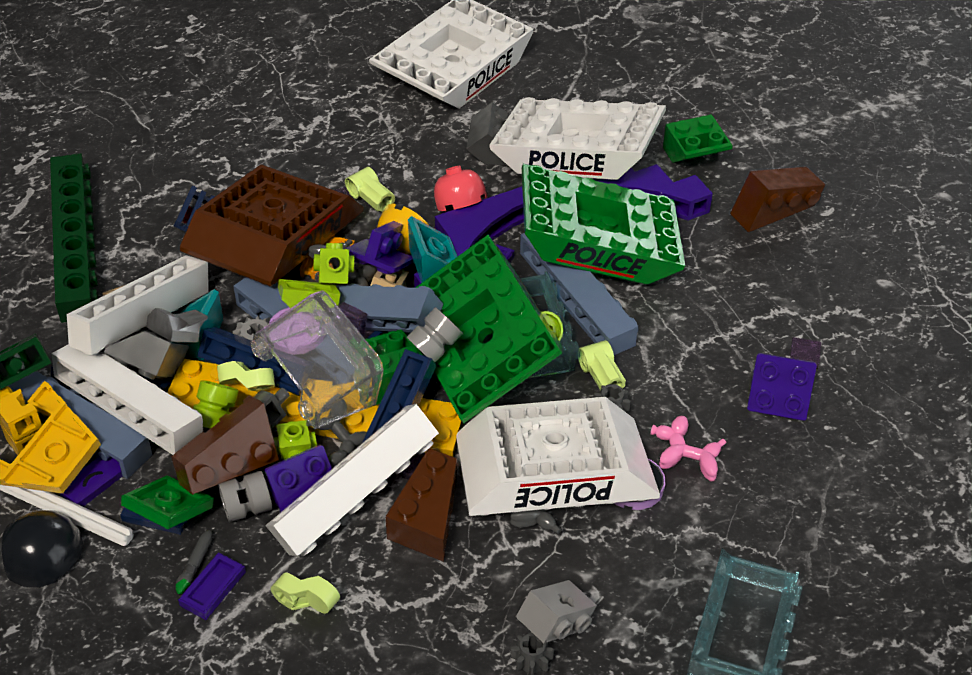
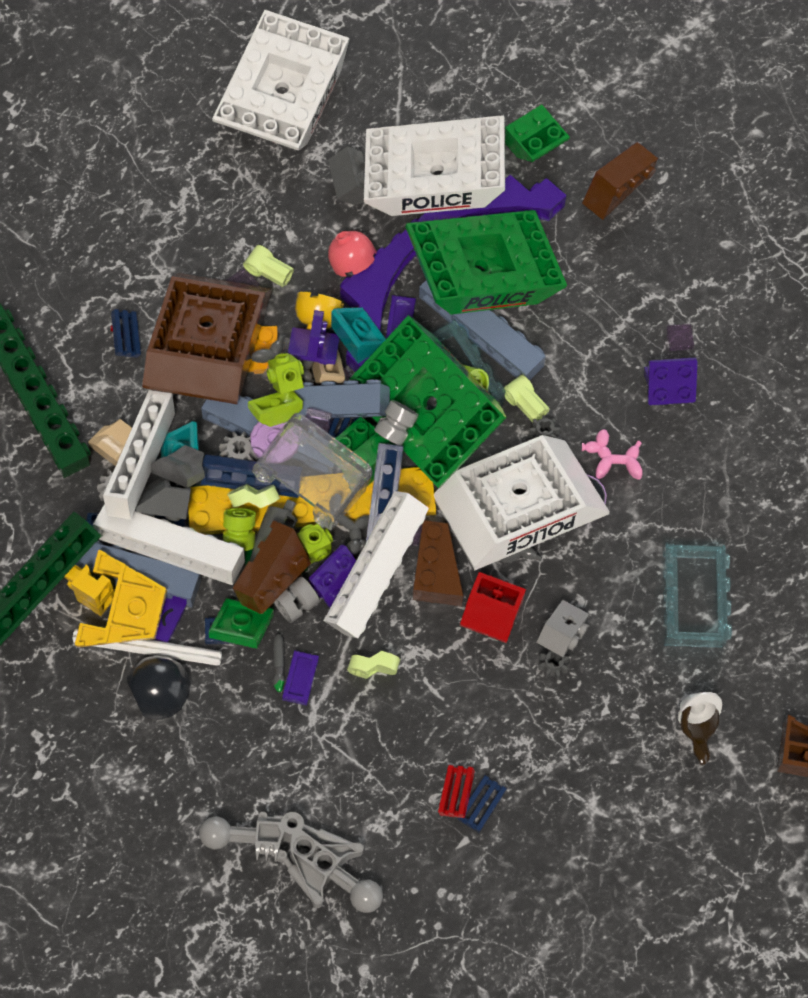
camera: 20 degrees left, 20 degrees up
none -> red slope [460,572,526,643]

